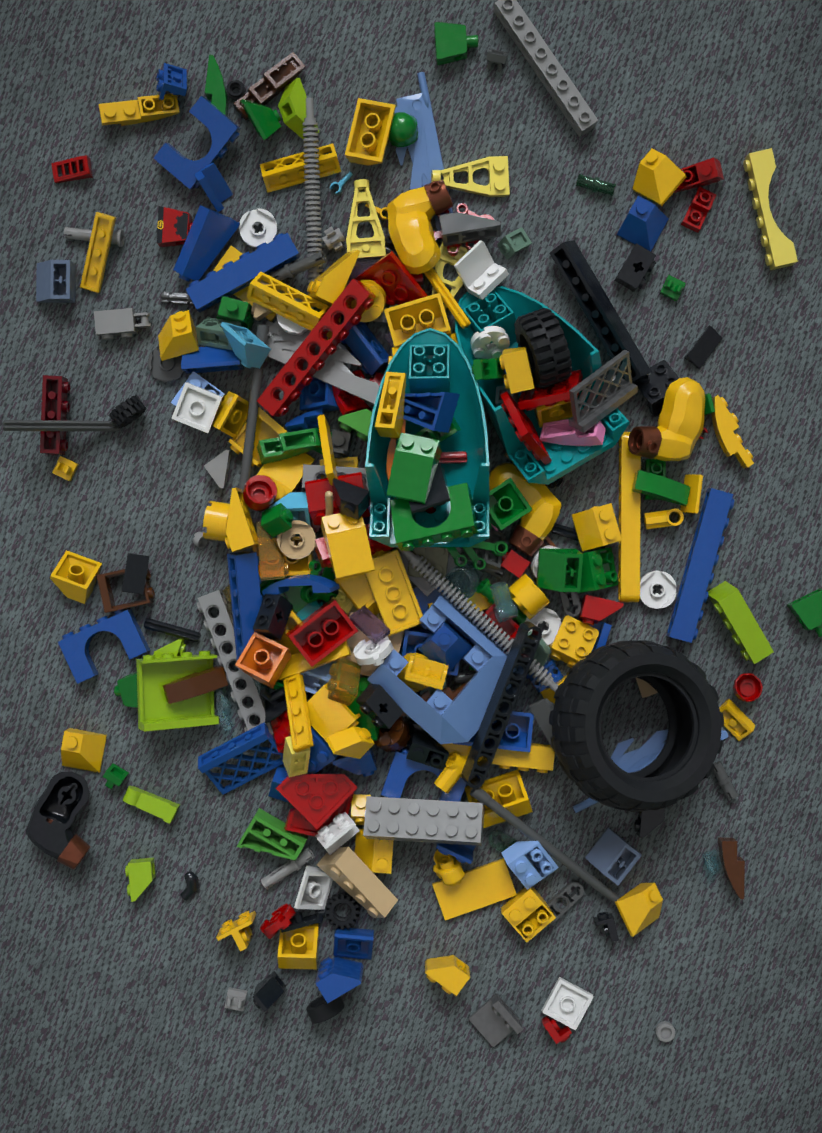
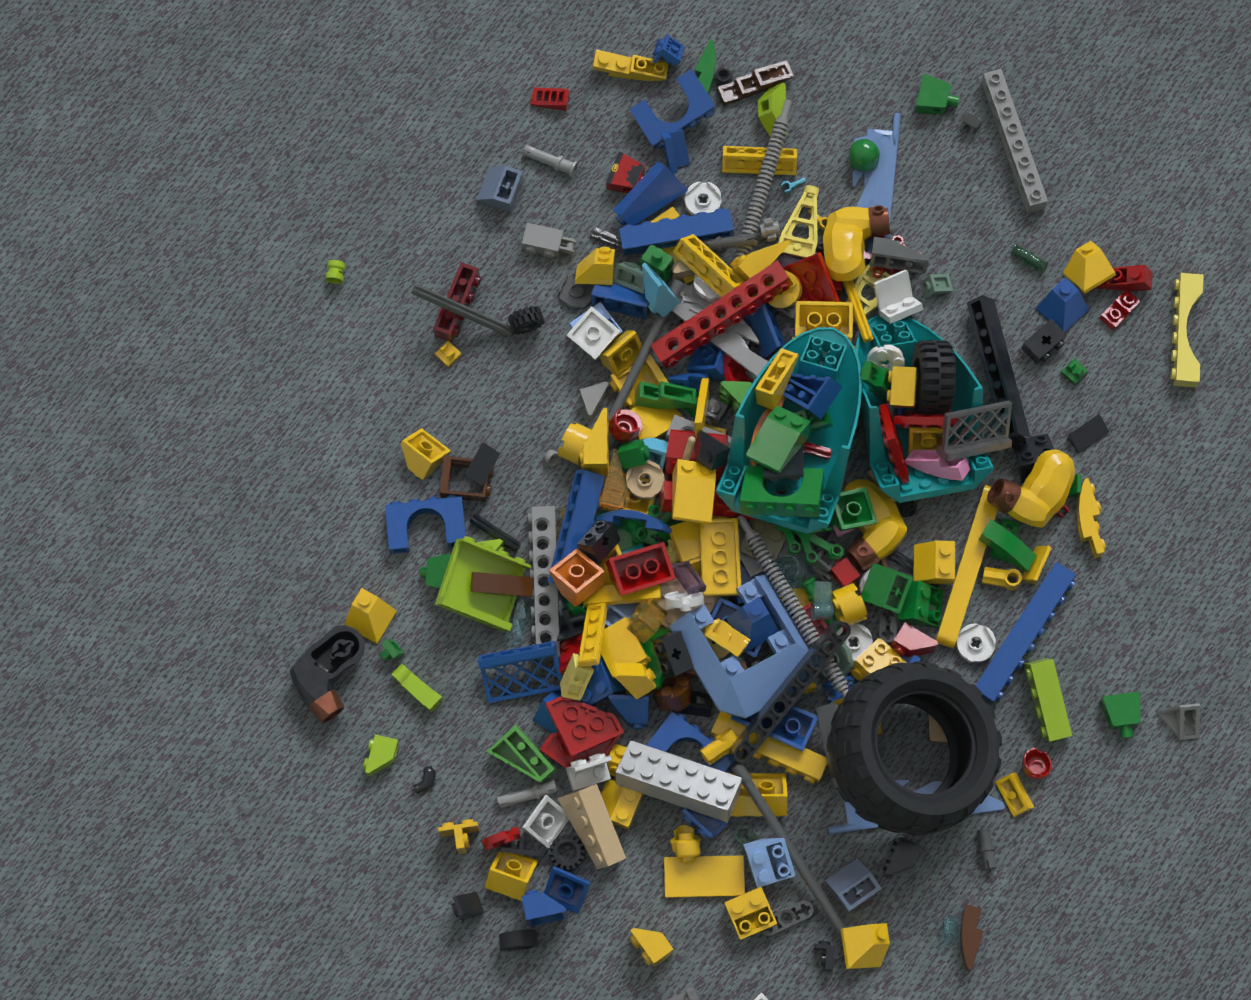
camera: 25 degrees right, 15 degrees down
yellow tile [80,212,116,293] -> none
light grey tile [224,987,247,1011] -> none
green slope [240,99,281,140] -> none
yellow slope [345,98,396,166] -> none
black slope [406,731,449,770] -> none
light yellow plate [431,156,510,197] -> none

